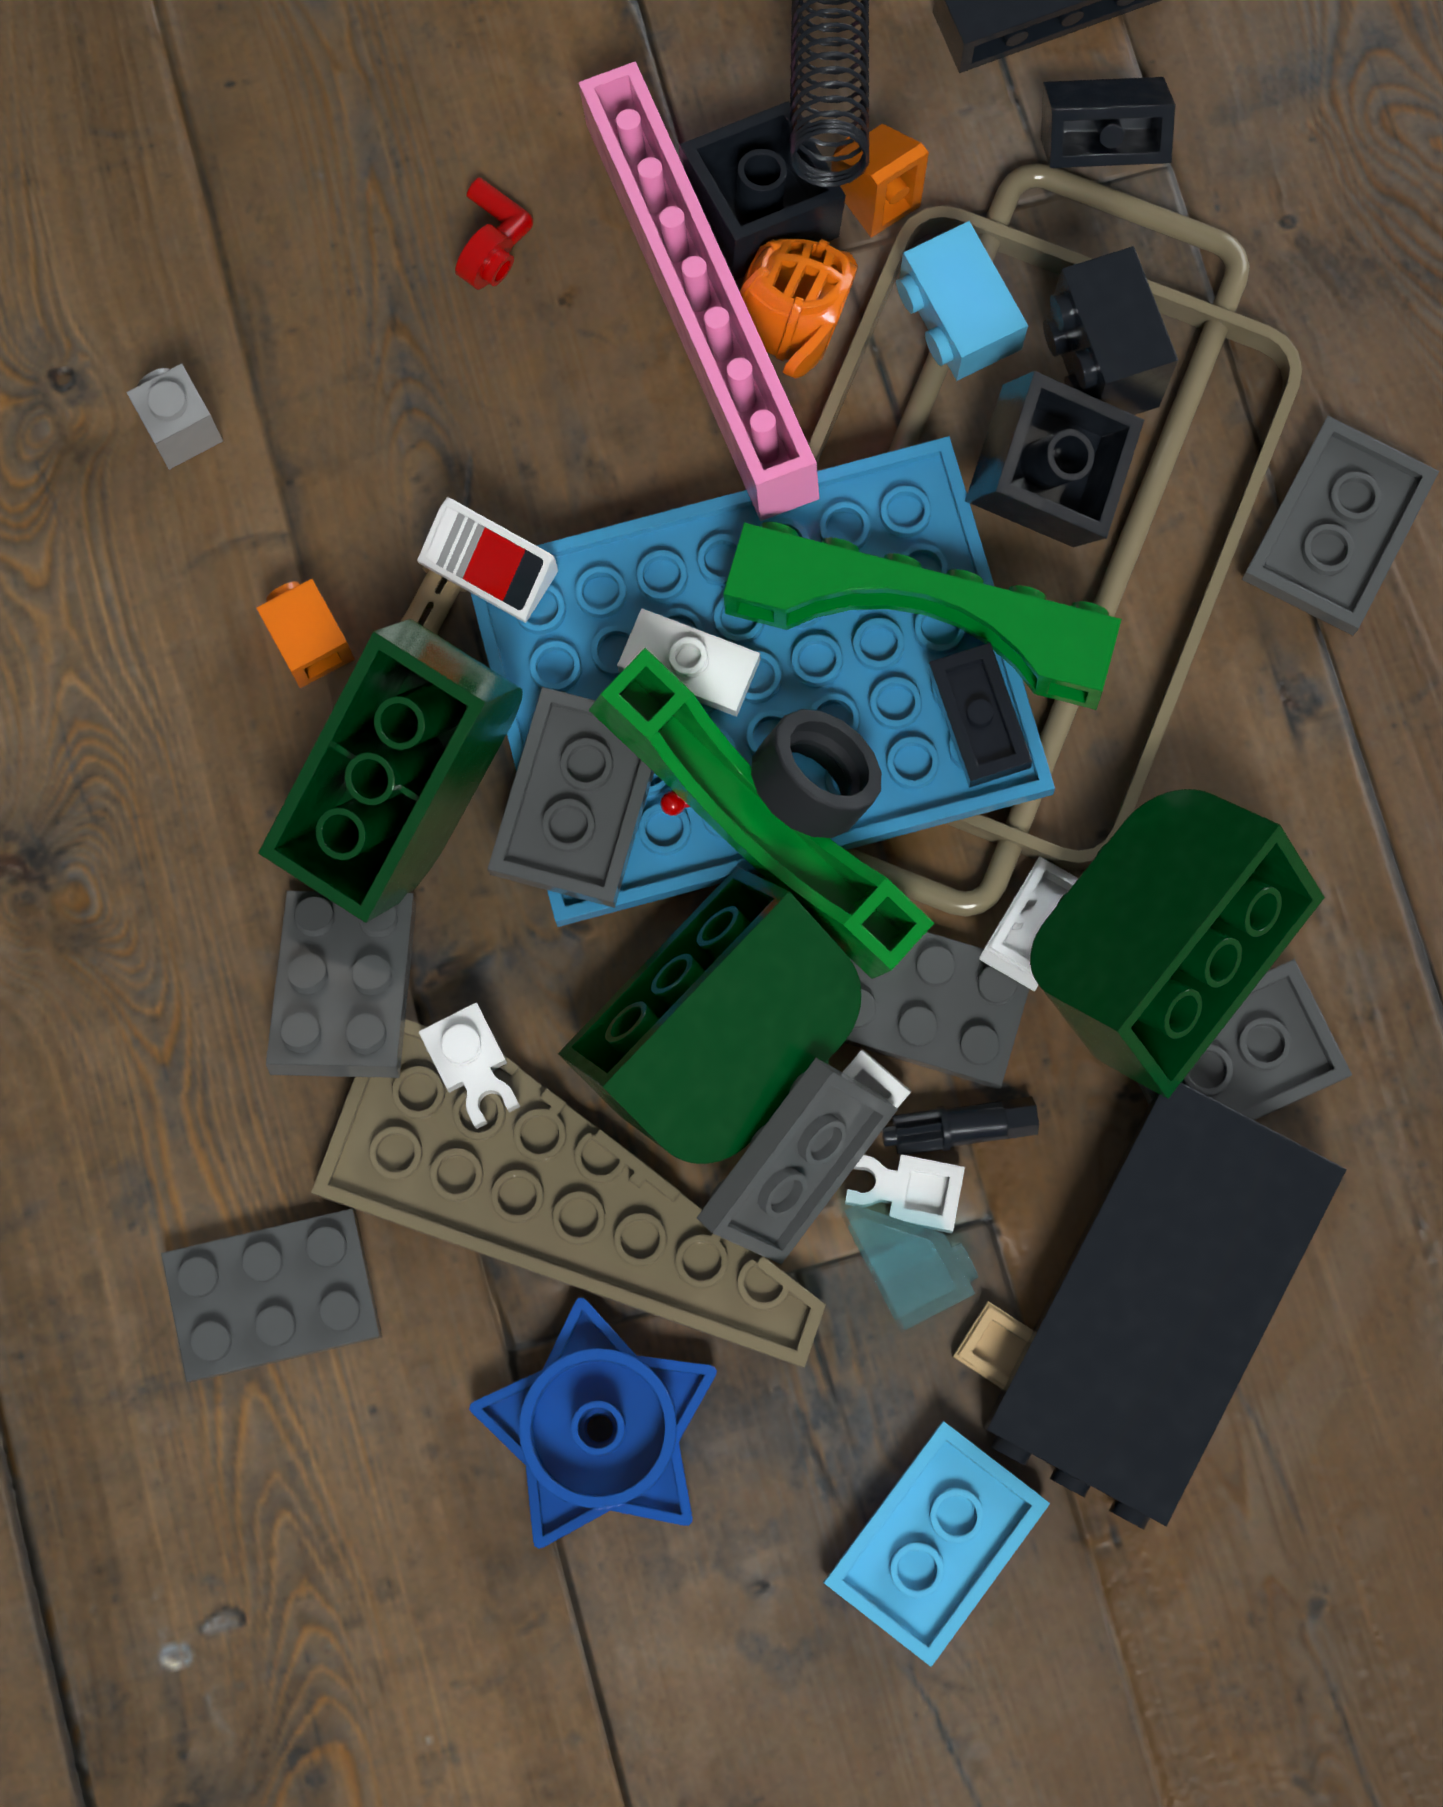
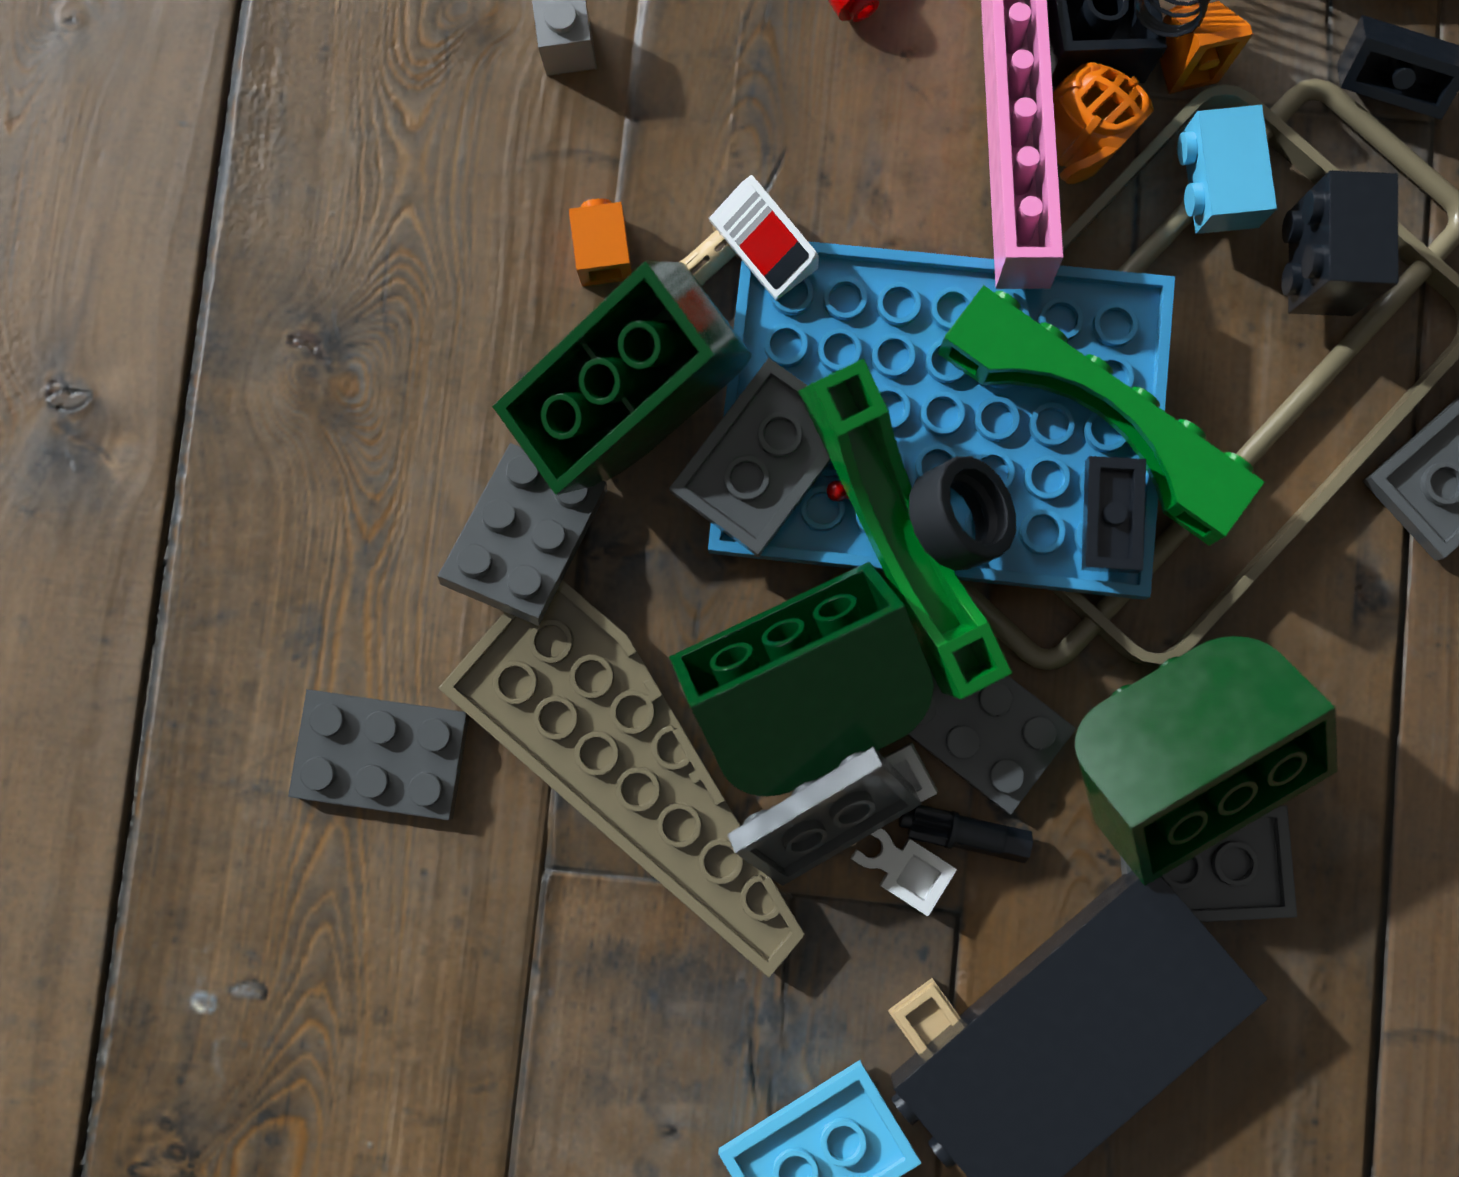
camera: 25 degrees right, 5 degrees up
white plate [419,1002,520,1129] -> none
blue plate [469,1298,717,1549] -> none
white plate [617,608,761,717] -> none
clear light blue slope [842,1205,978,1333] -> none
black brick [965,371,1144,548] -> none
white plate [979,856,1079,992] -> none

